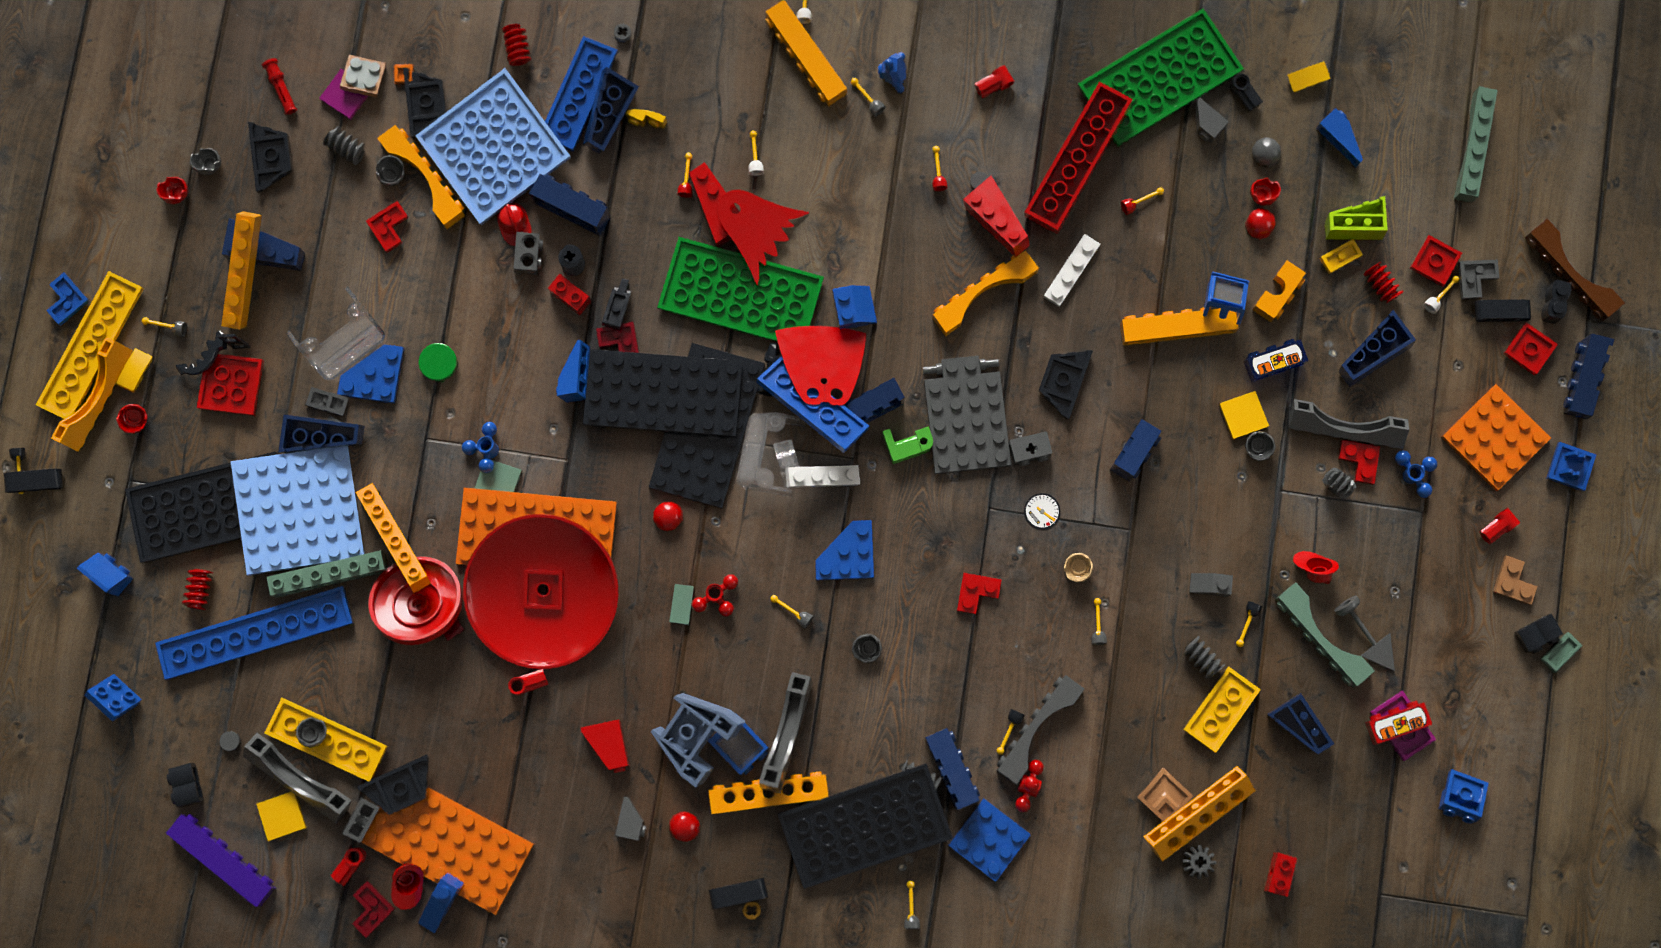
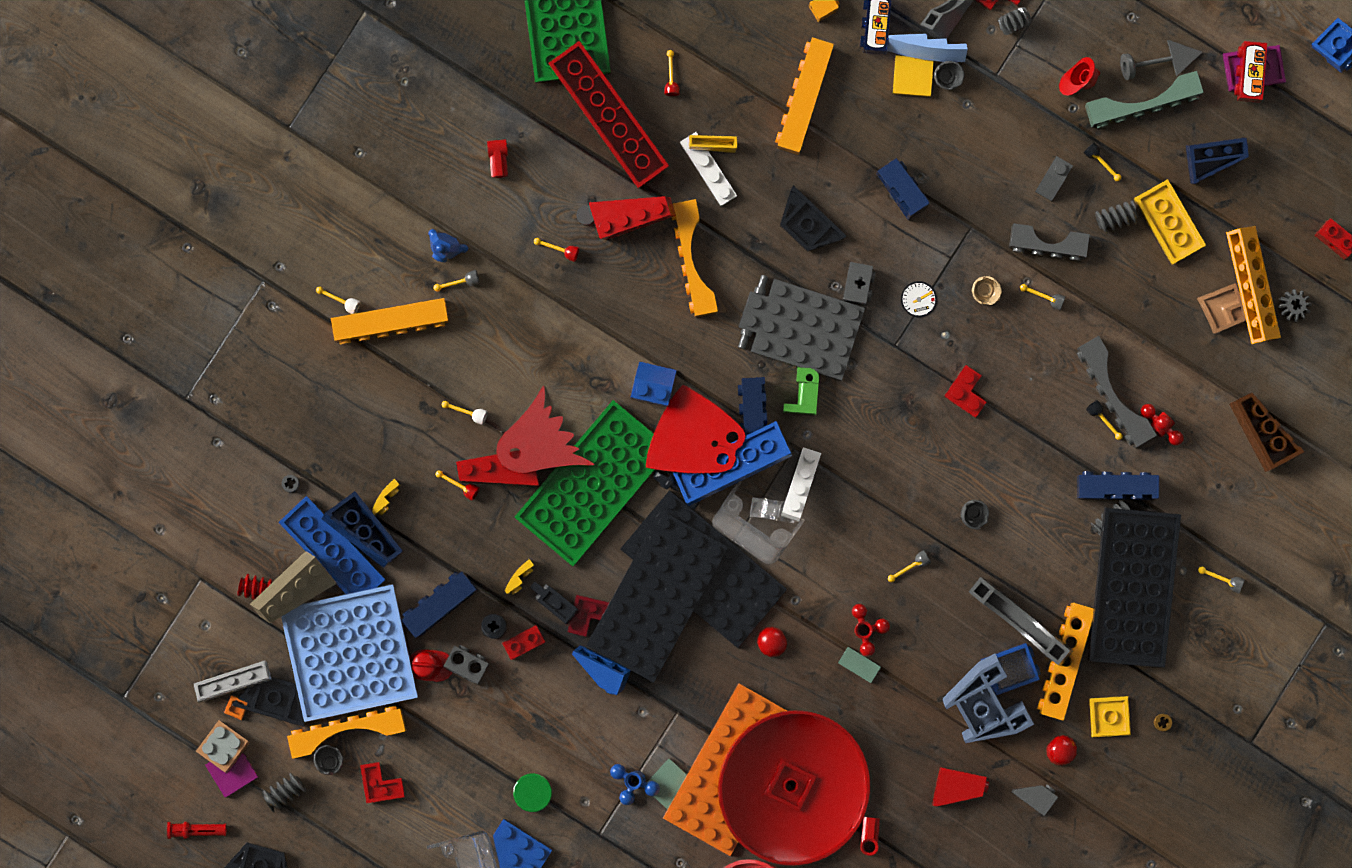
camera: 65 degrees left, 5 degrees up
black beam [708,878,768,910] -> none
blue plate [815,520,874,581] -> none
blue plate [948,798,1031,882] -> none
blue window [1203,271,1249,325] -> none
none -> light grey tile [194,661,271,703]
none -> dark tan wedge [250,551,337,623]
none -> yellow slope [505,559,535,595]
none -> yellow piece [689,135,737,153]
none -> light blue slope [887,34,967,62]
none -> dark grey arch [1009,223,1090,261]
none -> yellow tile [1089,696,1131,737]
none -> reddish brown wedge [1229,393,1304,472]

